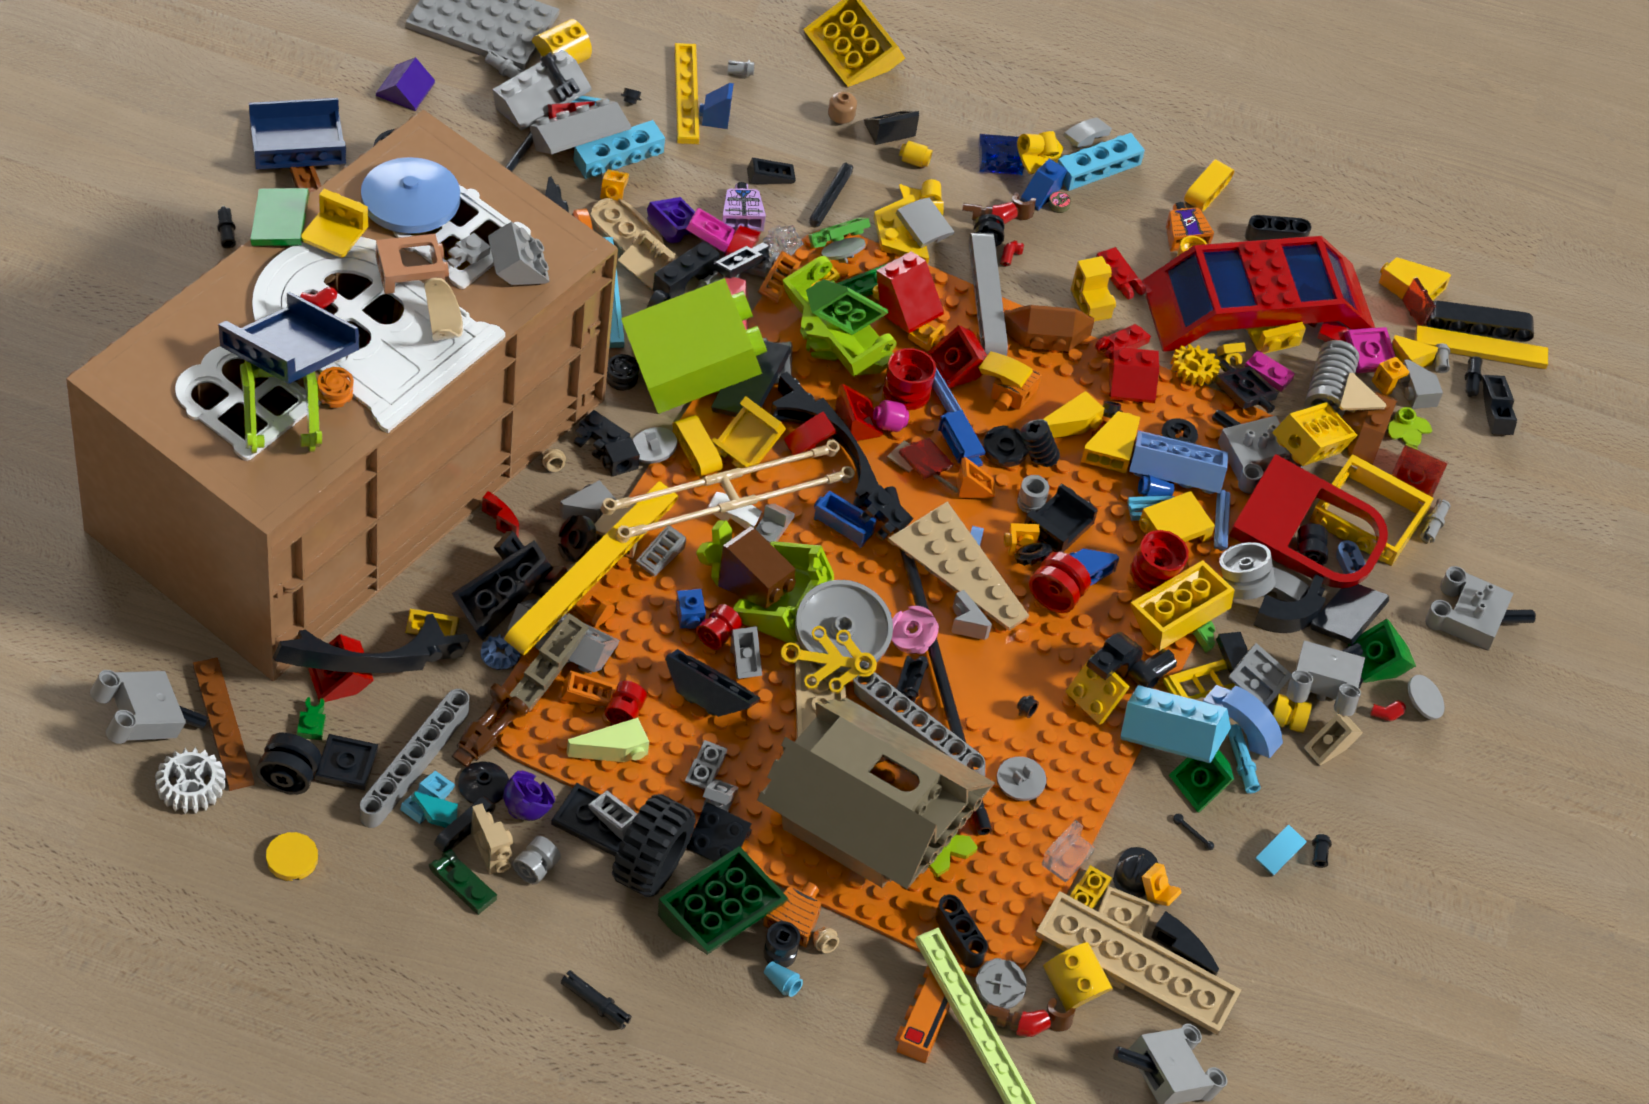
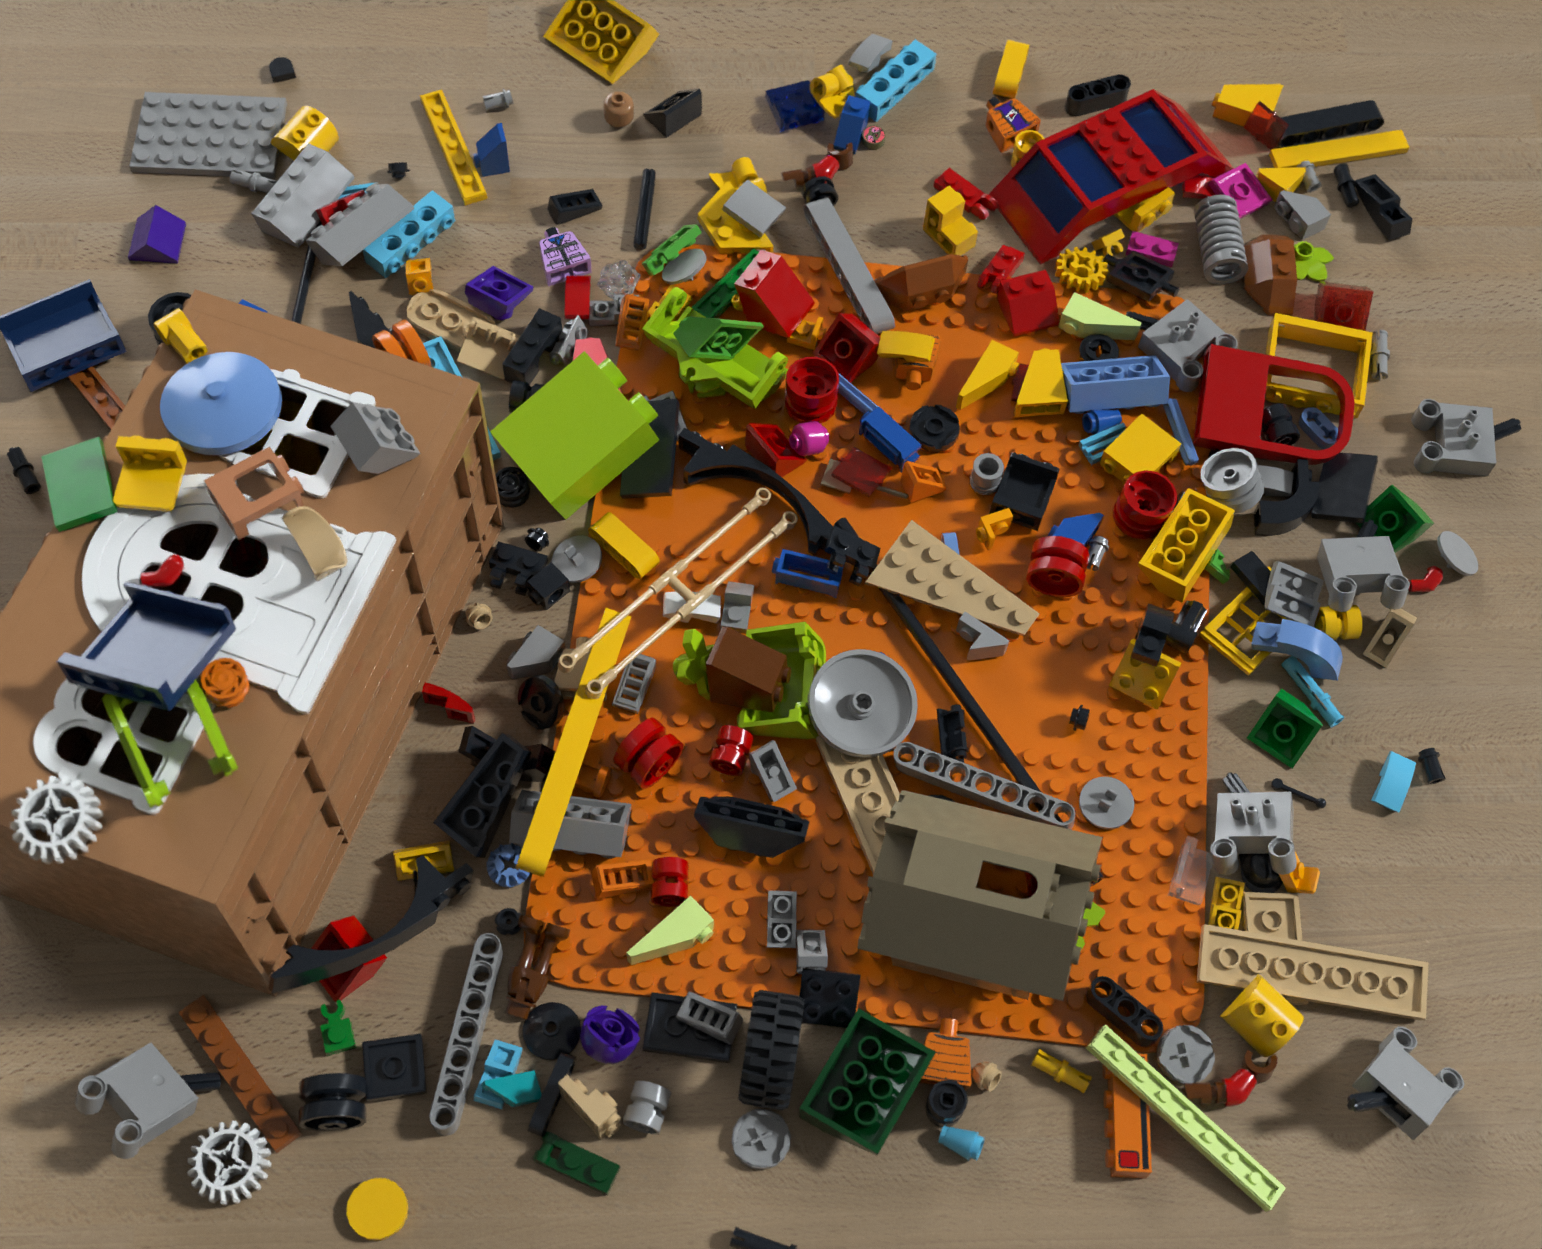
camera: 15 degrees left, 10 degrees up
light grey plate [447,233,491,268] -> none
dark tan slope [509,613,589,712] -> none
black hinge [540,52,580,103] -> none
blue brick [676,589,706,629] -> none
dark pink plate [686,208,736,252] -> none
yellow panel [711,396,786,473] -> none
black hinge [714,242,770,278] -> none
yellow plant [781,626,877,694] -> none
red slope [784,411,836,455] -> none
bright pink plate [891,606,939,654] -> none
yellow brick [899,140,933,167] -> none
red arm [1000,240,1024,266] -> none
black gear [1015,543,1052,566] -> none
black piece [1020,419,1060,467] -> none
black plate [1103,401,1123,418] -> none
medium azure slope [1121,685,1231,763] -> none
black slope [1151,911,1219,976] -> none
yellow brick [1272,402,1357,466] -> none
tan piece [1339,373,1386,413] -> none
light orange bracket [1372,357,1409,396] -> none
none -> white gear [9,775,104,864]
none -> yellow piece [153,308,208,364]
none -> black plate [495,908,521,935]
none -> black plate [525,528,549,552]
none -> red wheel [613,717,683,789]
none -> light grey tile [731,1108,791,1170]
none -> yellow pin [1031,1049,1092,1094]
none -> yellowish green slope [1058,292,1141,340]
none -> light grey pin [1087,536,1109,571]
none -> light grey piece [1210,772,1297,875]

